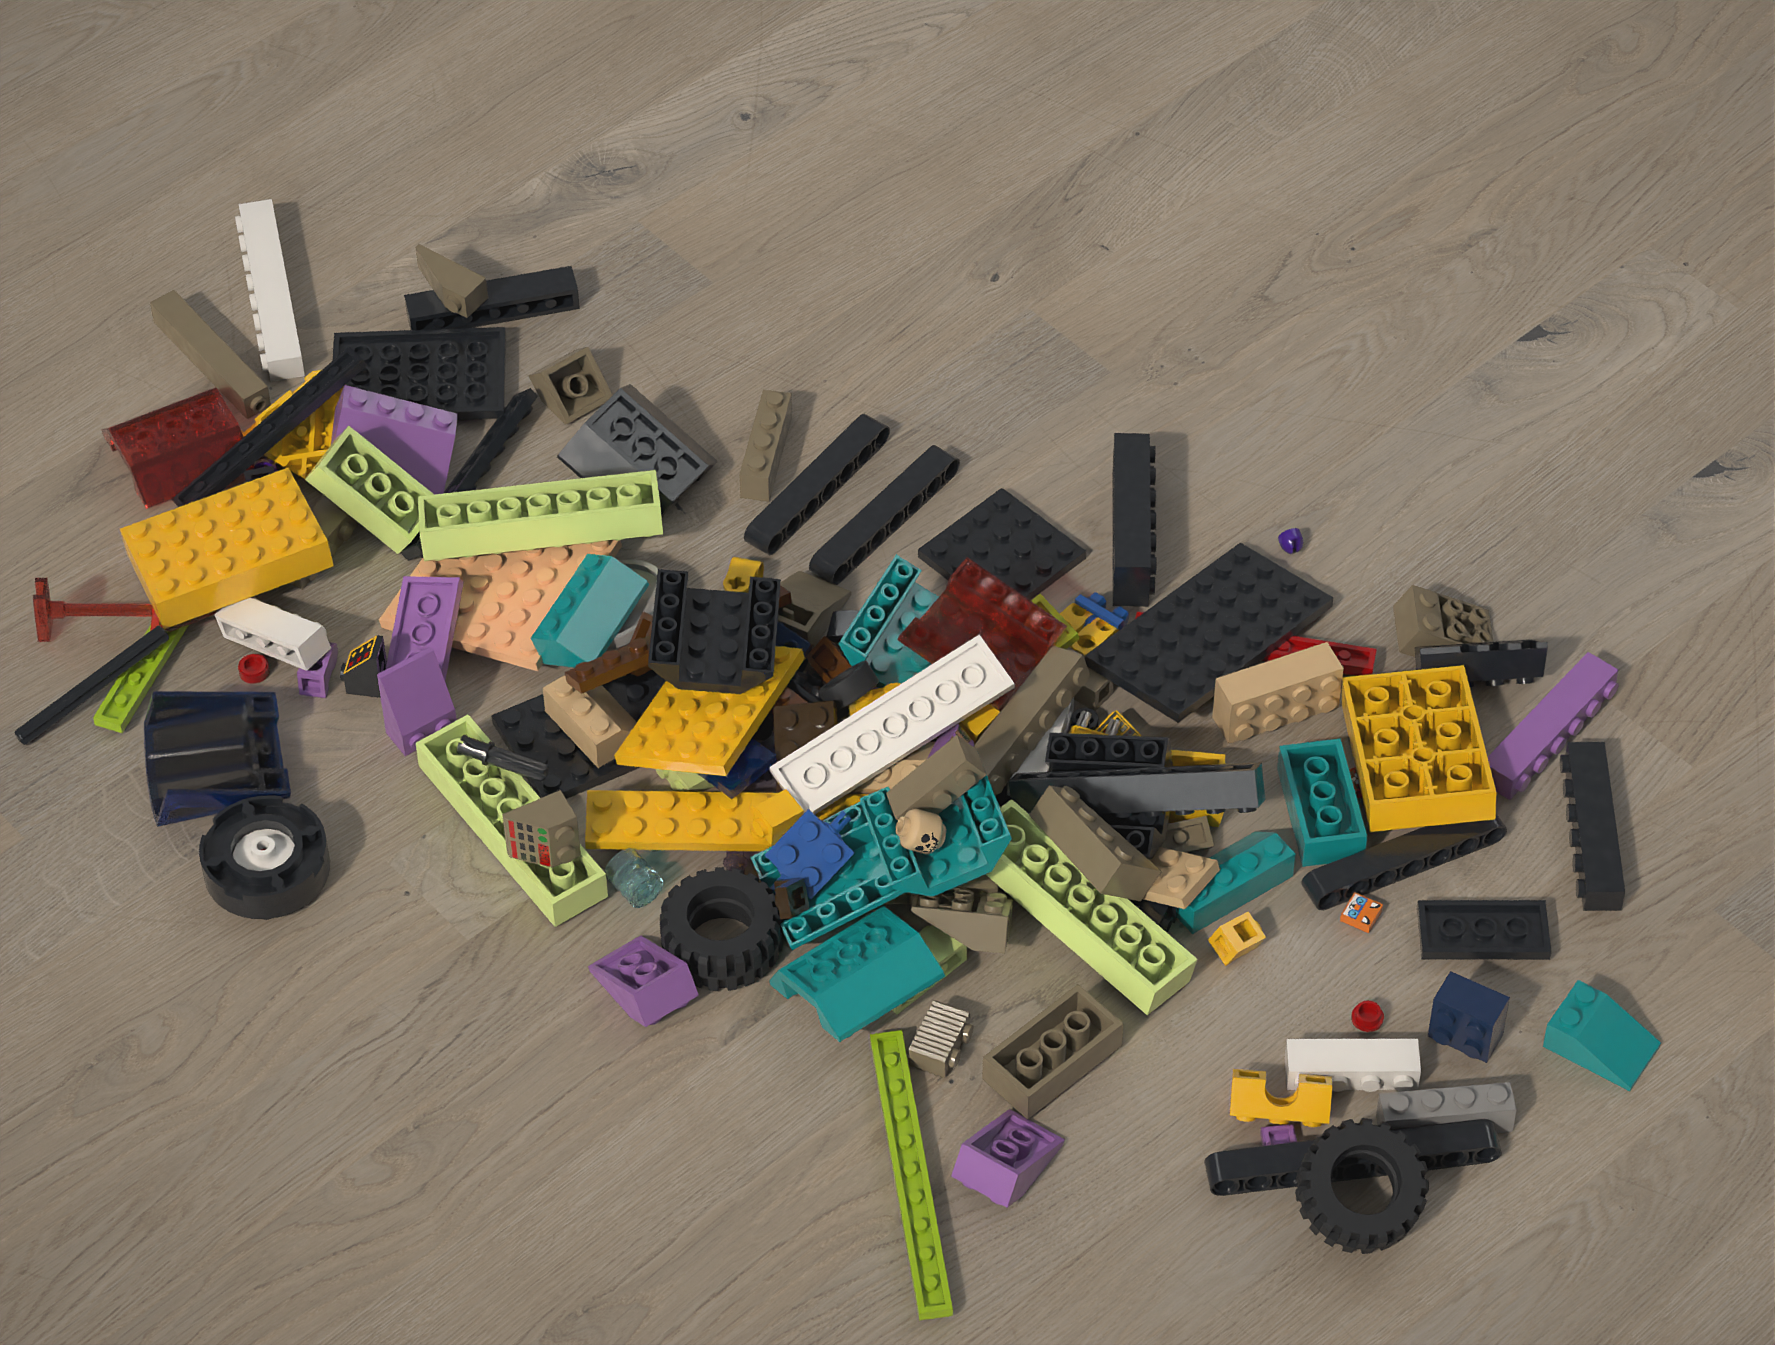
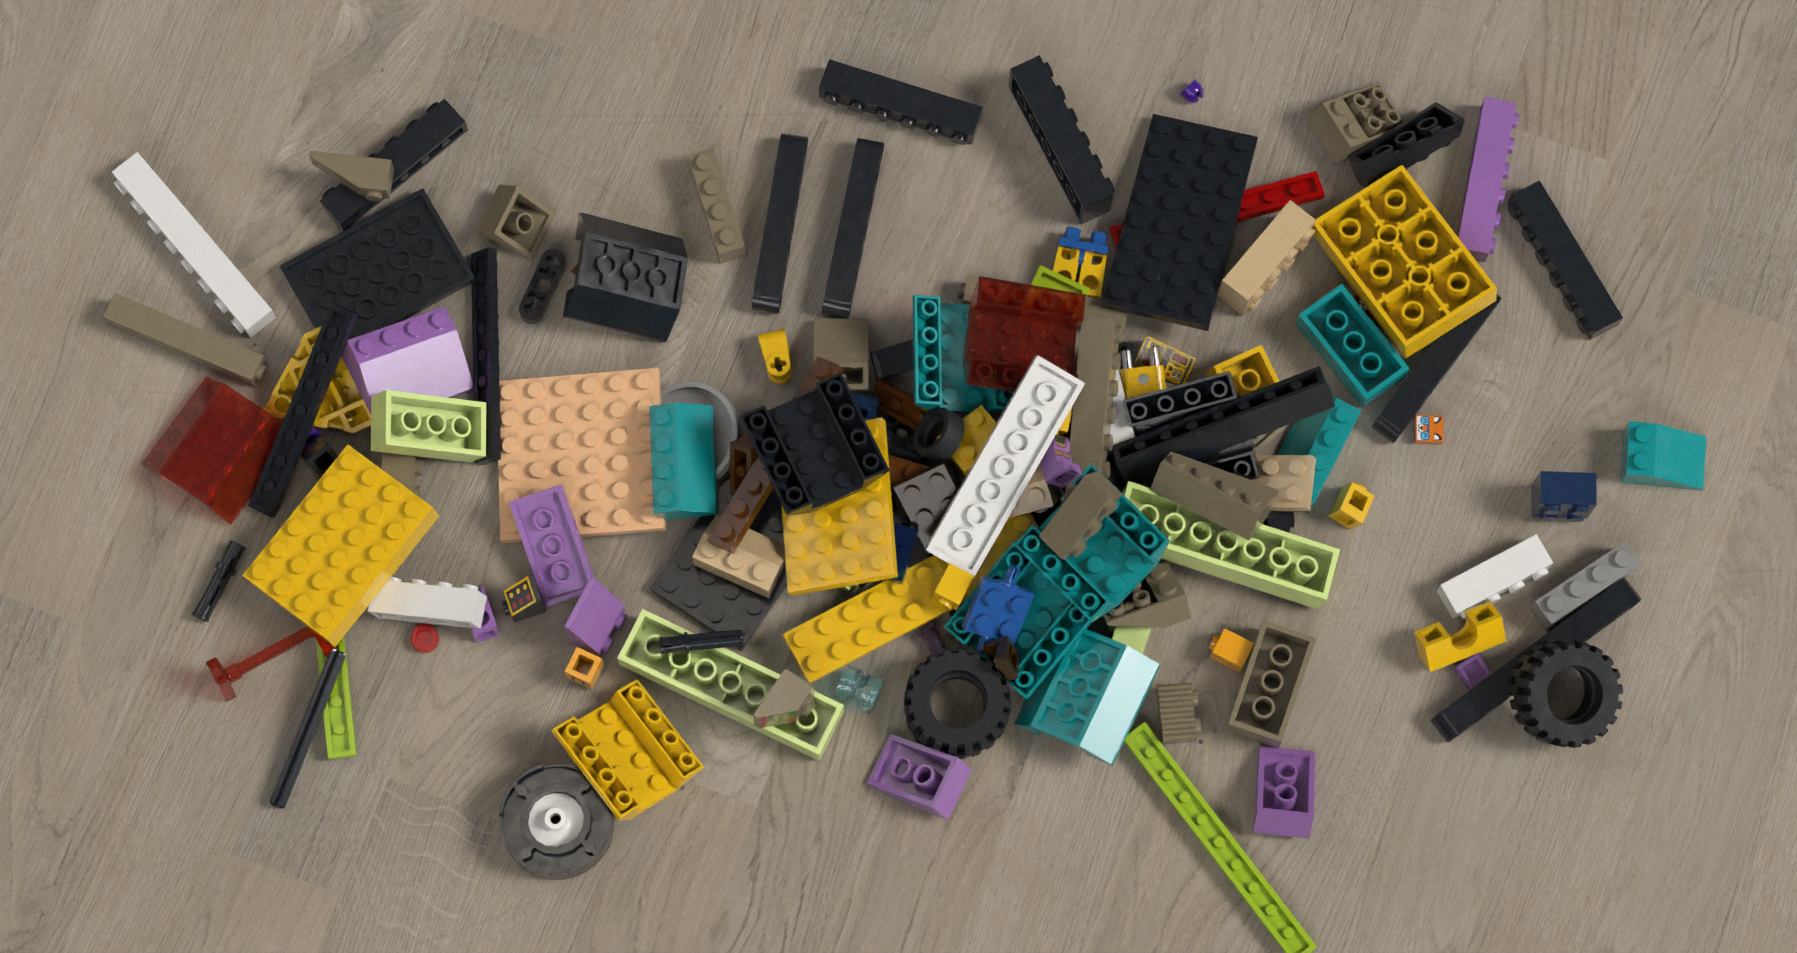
camera: 30 degrees left, 25 degrees up
clear smoke windscreen [144,691,291,827] -> none
yellowish green brick [418,470,663,561] -> none
tan head [896,809,946,854] -> none
black plate [918,488,1086,613] -> none
red plate [1351,1000,1384,1032] -> none
black plate [1417,900,1551,960] -> none
none -> black pin [192,540,246,622]
none -> black beam [519,249,566,324]
none -> yellow slope [552,679,704,821]
none -> light orange brick [564,647,604,690]
none -> black brick [819,59,983,145]
none -> light orange brick [1209,628,1254,673]

